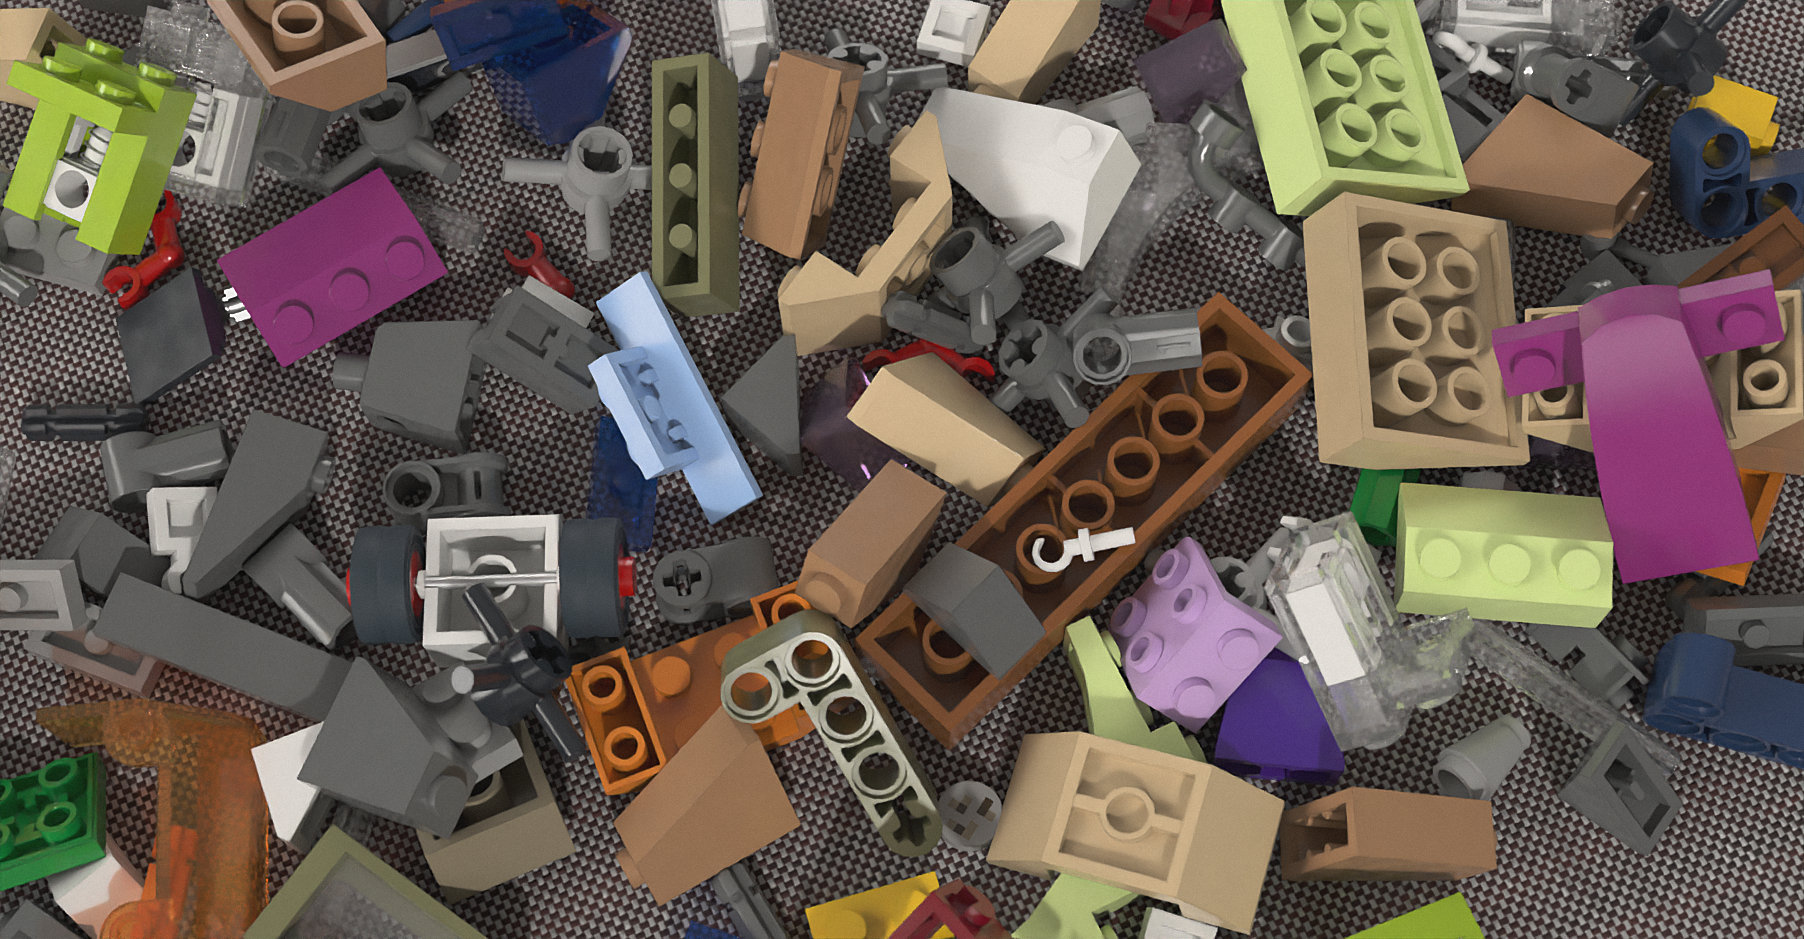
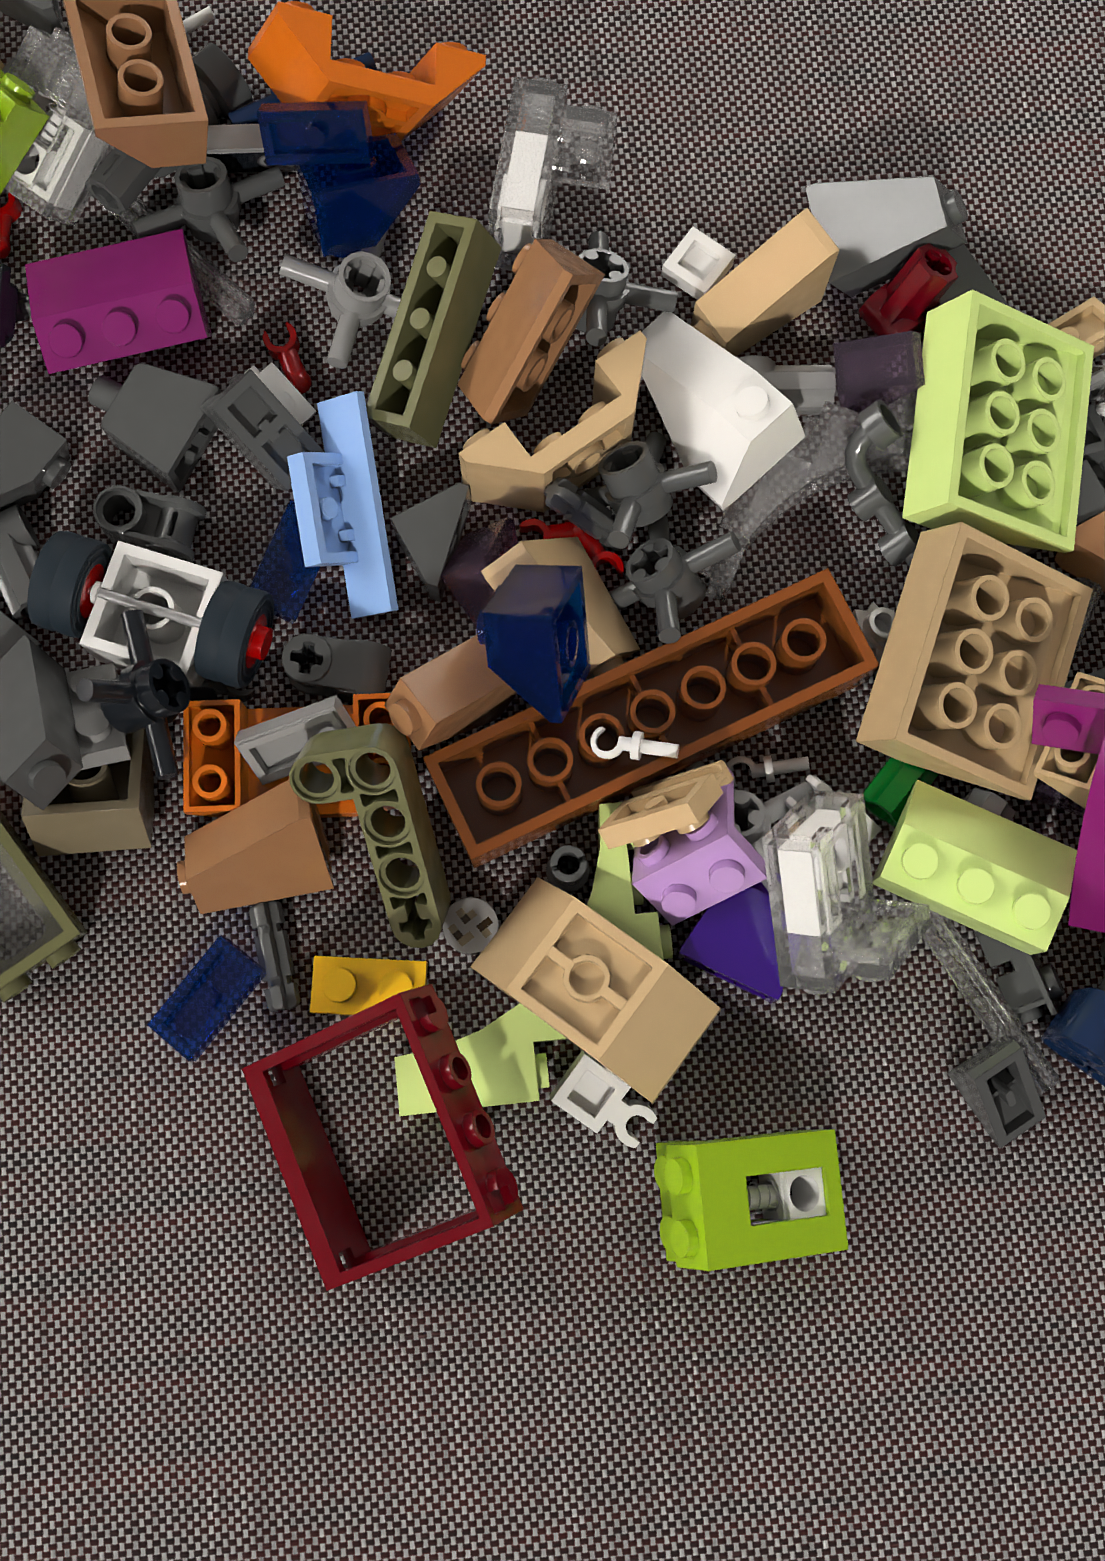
camera: 15 degrees right, 10 degrees up
dark grey slope [903,542,1046,681] -> none
dark grey piece [1072,307,1203,385] -> none
medium nougat slope [1279,786,1497,881] -> none
light grey cone [1433,715,1531,801] -> none
none -> light grey tile [234,695,357,785]
none -> clear blue slope [477,564,591,723]
none -> dark grey pin [546,845,590,893]
none -> tan plate [598,760,734,849]
none -> white hand [726,755,810,787]

